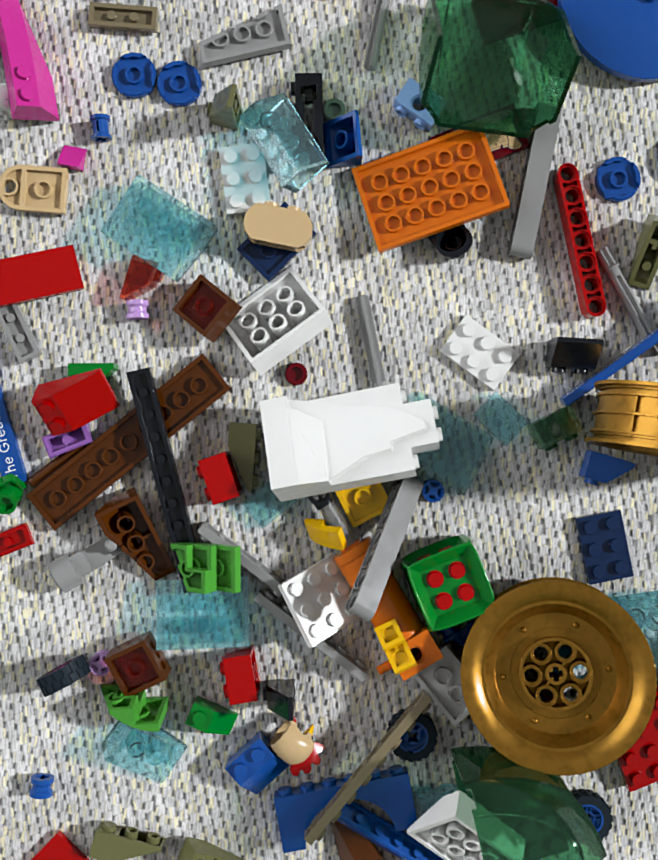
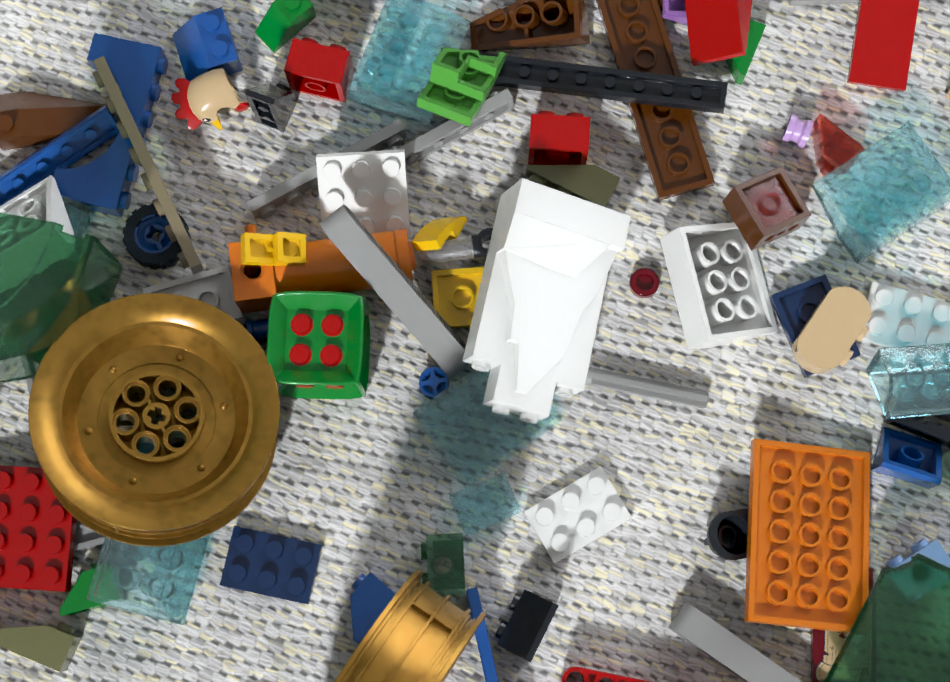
camera: 110 degrees right, 10 degrees down
clear light blue plate [242,482,298,529] -> none

